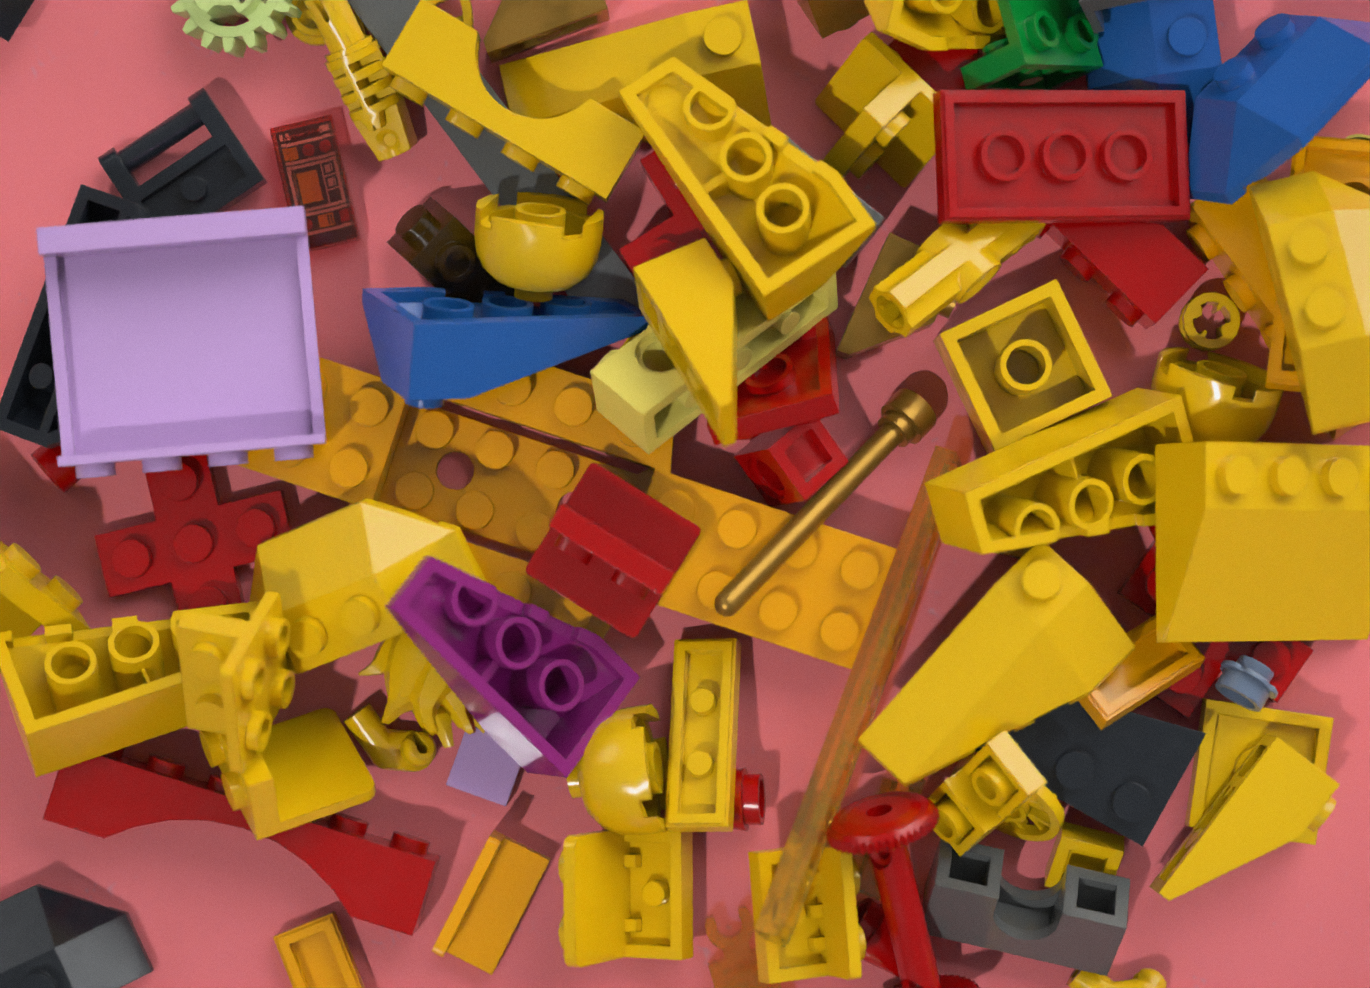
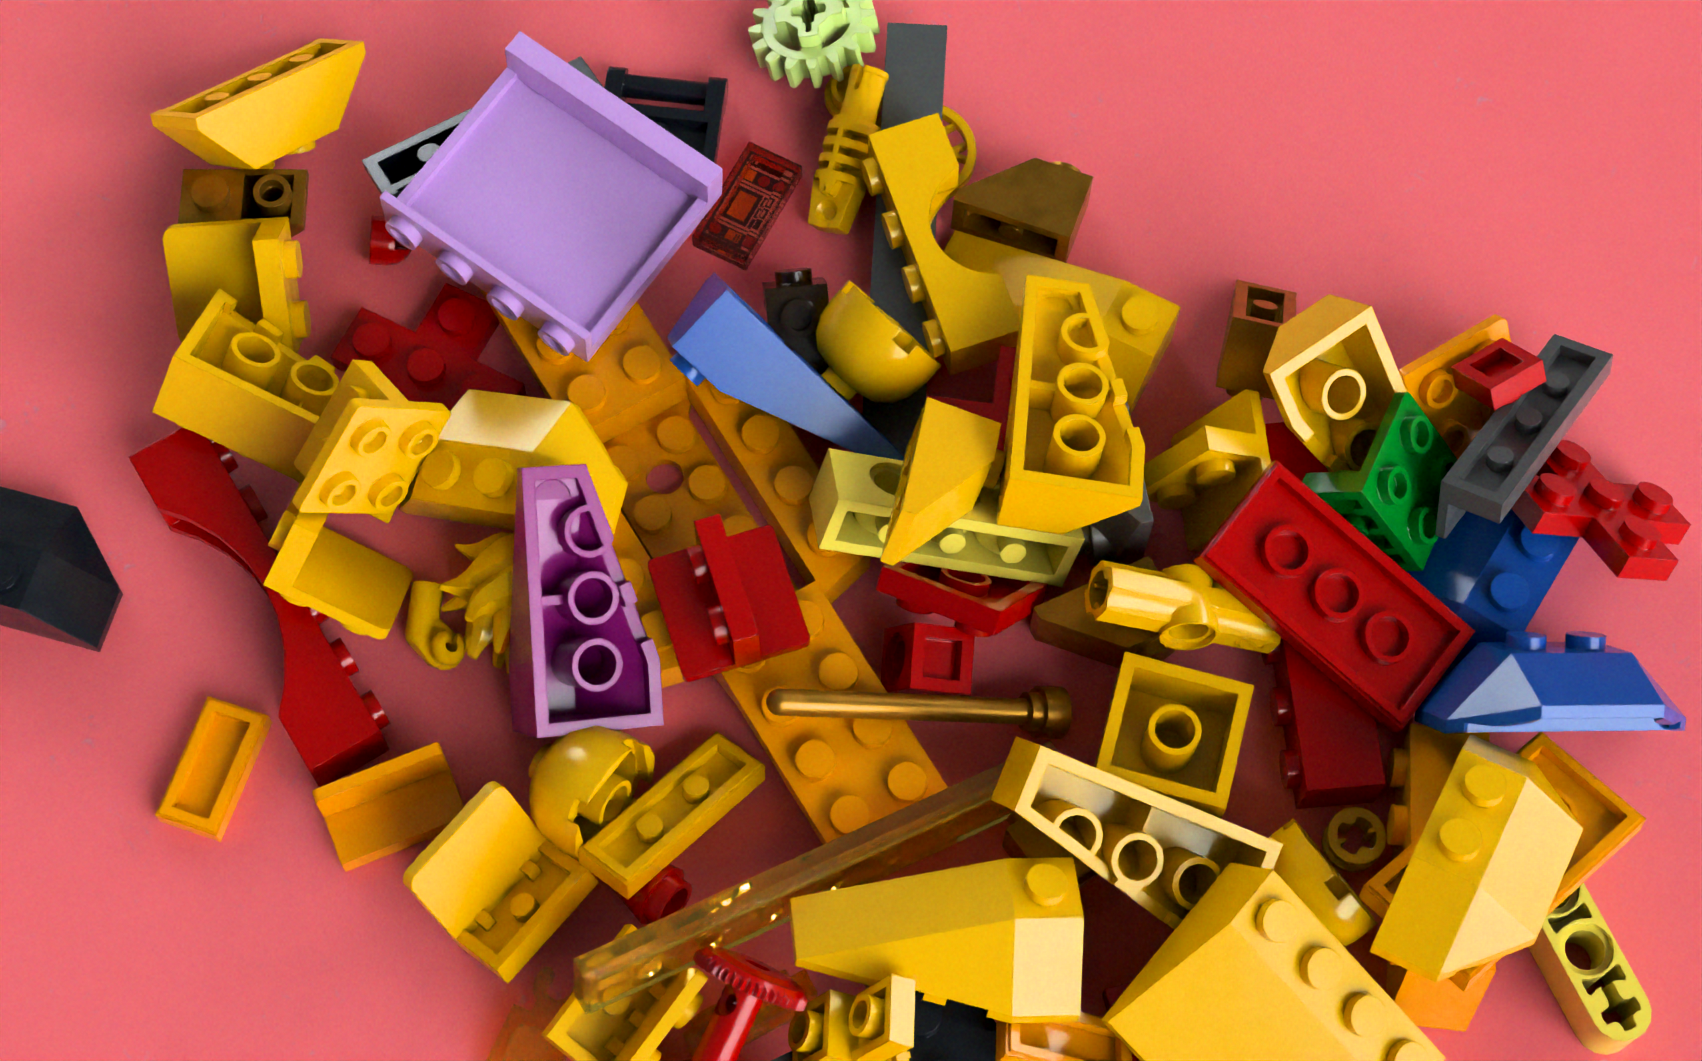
camera: 35 degrees right, 20 degrees down
lavender tile [446,726,521,806] -> none

